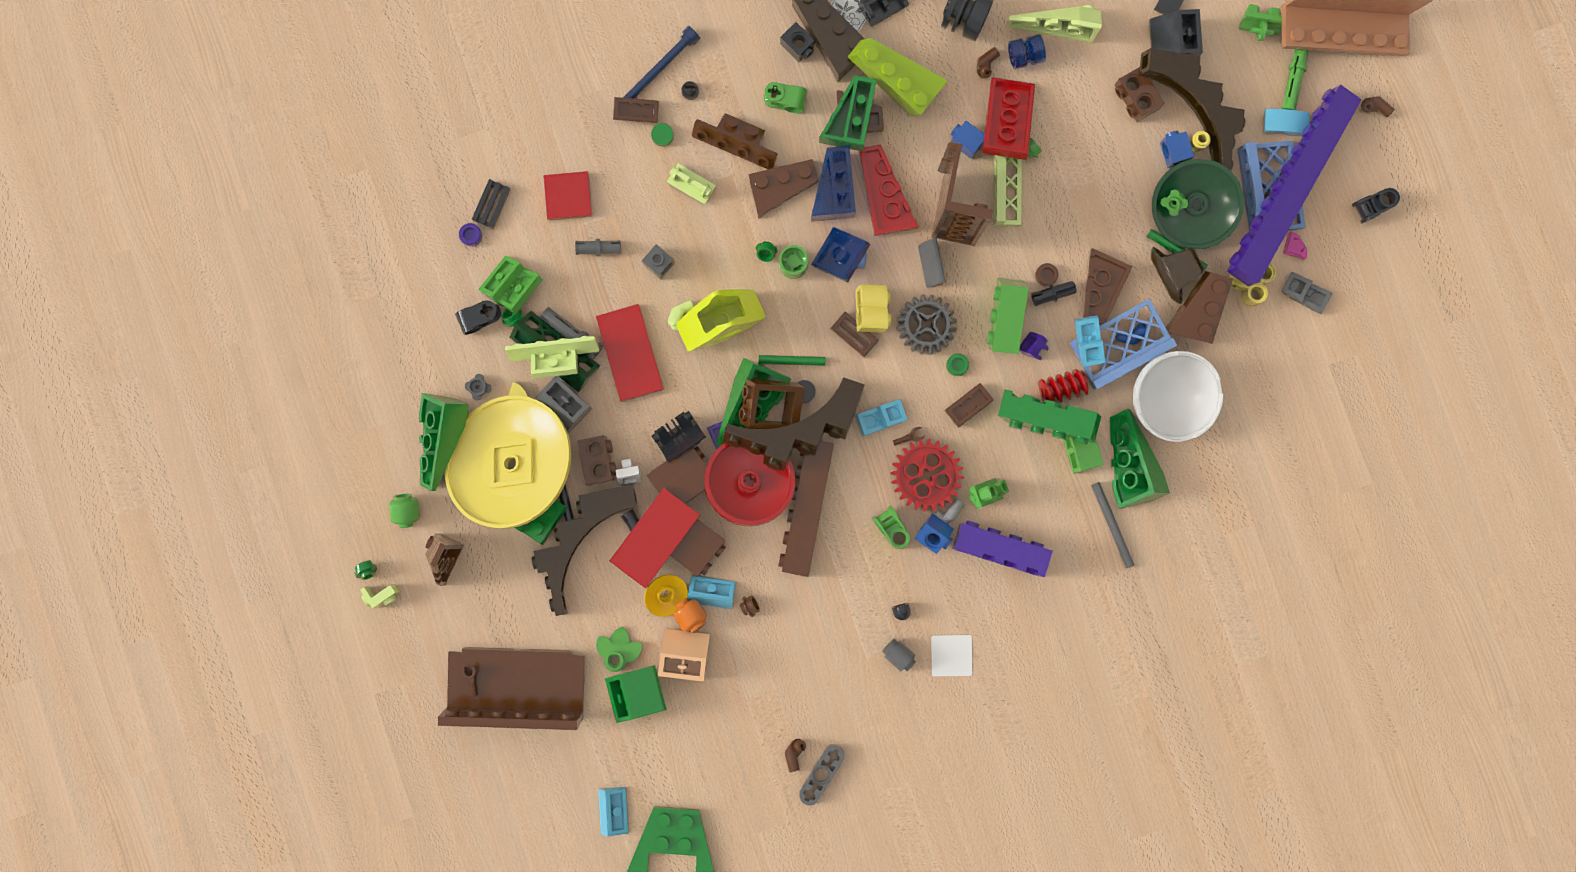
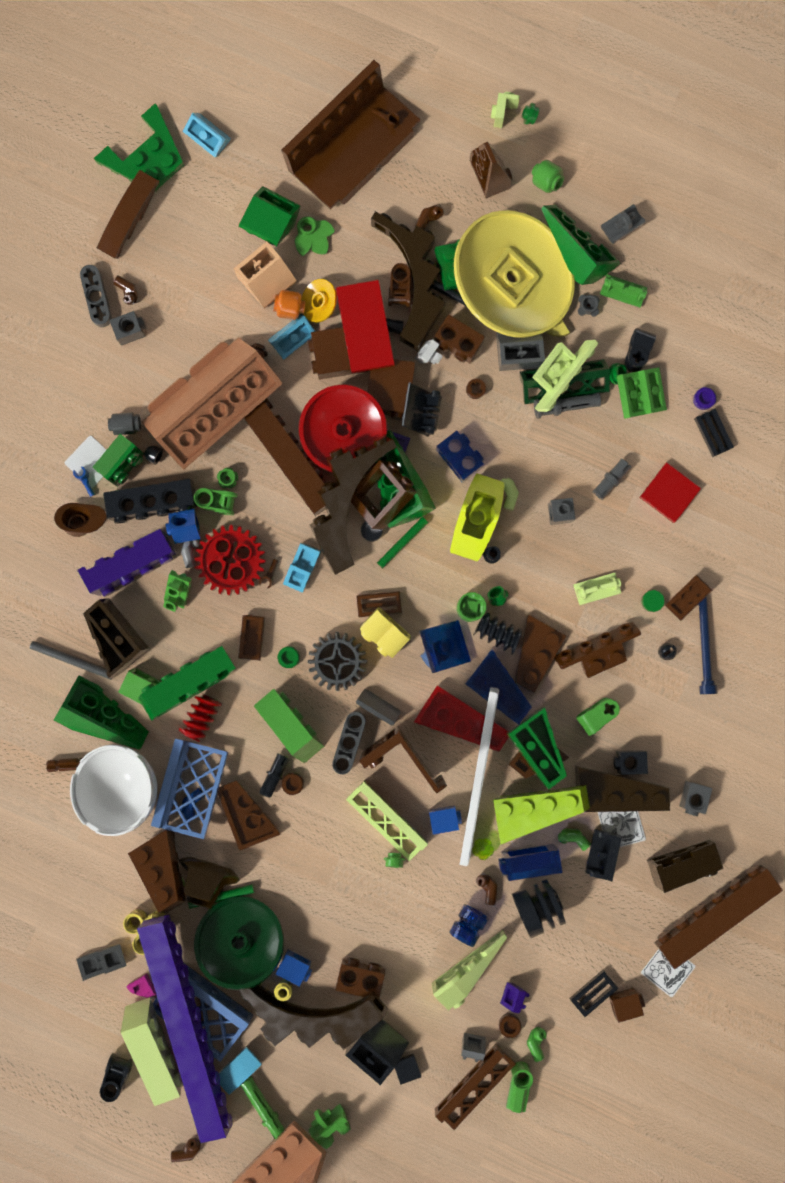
camera: 135 degrees right, 0 degrees up
red tile [596,304,664,402] -> none
red tile [982,77,1035,160] -> none
dark purple tile [1019,331,1049,360] -> none
medium azure slope [1074,315,1105,367] -> none
bright green plate [1161,189,1188,216] -> none
none -> reddish brown axle [46,758,82,772]
none -> reddish brown piece [54,503,107,537]
none -> blue hand [73,466,95,497]
none -> dark brown wedge [83,598,150,679]
none -> green slope [92,434,144,487]
none -> reddish brown slope [96,170,159,259]
none -> black brick [103,479,197,524]
none -> dark grey brick [109,311,146,346]
none -> yellowish green wedge [121,997,183,1106]
none -> nougat piece [142,337,283,470]
none -> bright green plate [217,467,238,489]
none -> dark grey beam [332,711,366,775]
none -> reddish brown piece [388,263,411,307]
none -> reddish brown arm [415,205,444,229]
none -> clear blue brick [436,430,484,483]
none -> white tile [460,687,499,866]
none -> reddish brown bush [466,379,486,399]
none -> clear neon green plate [472,838,494,860]
none -> black piece [473,612,522,655]
none -> black pin [483,546,501,564]
none -> clear blue window [498,844,563,881]
none -> bright green arm [558,828,591,851]
none -> bright green hinge [600,274,647,308]
none -> dark grey hips [601,204,646,244]

